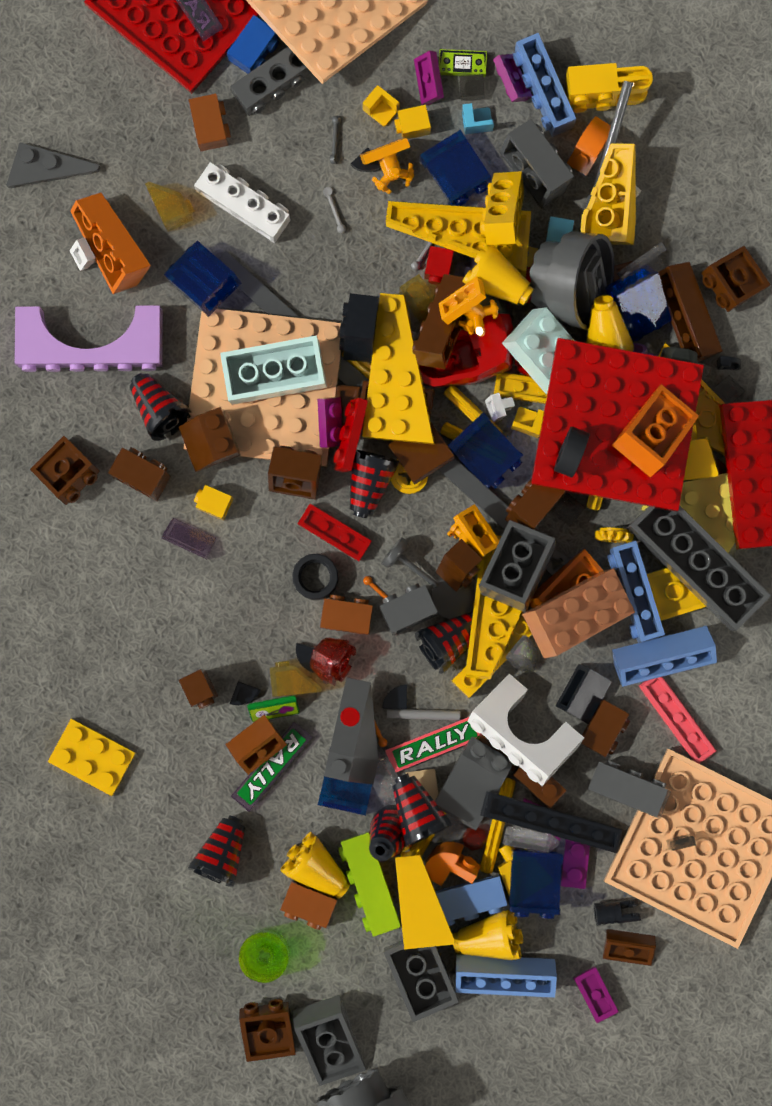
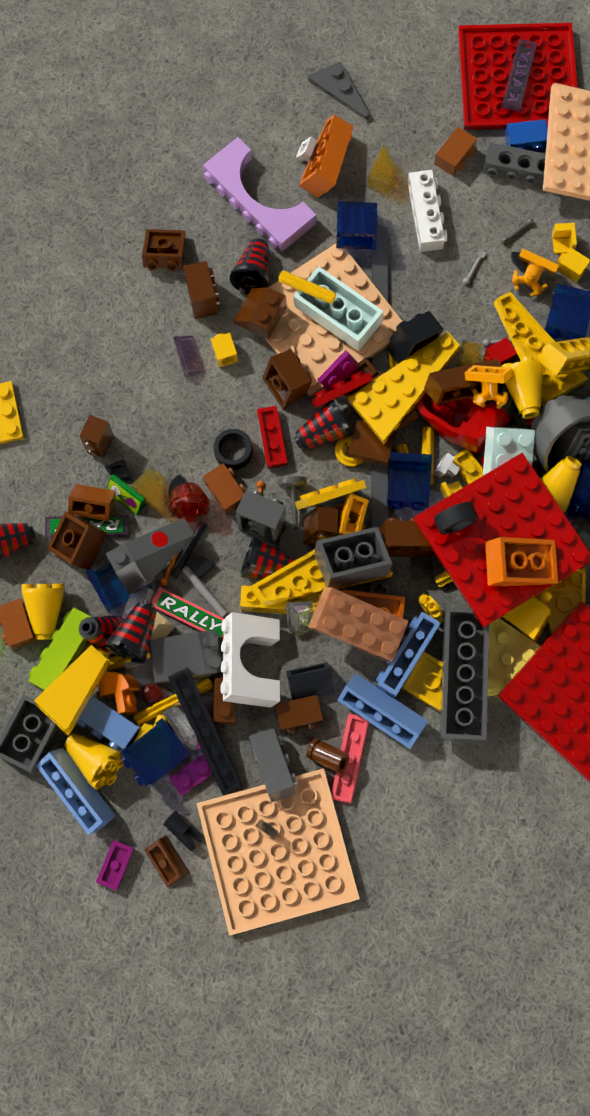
camera: 45 degrees right, 10 degrees down
none -> reddish brown slope [47,511,107,570]
none -> black bar [169,521,207,579]
none -> yellow axle [279,271,336,304]
none -> yellow plate [295,478,367,510]
none -> reddish brown piece [306,738,349,773]

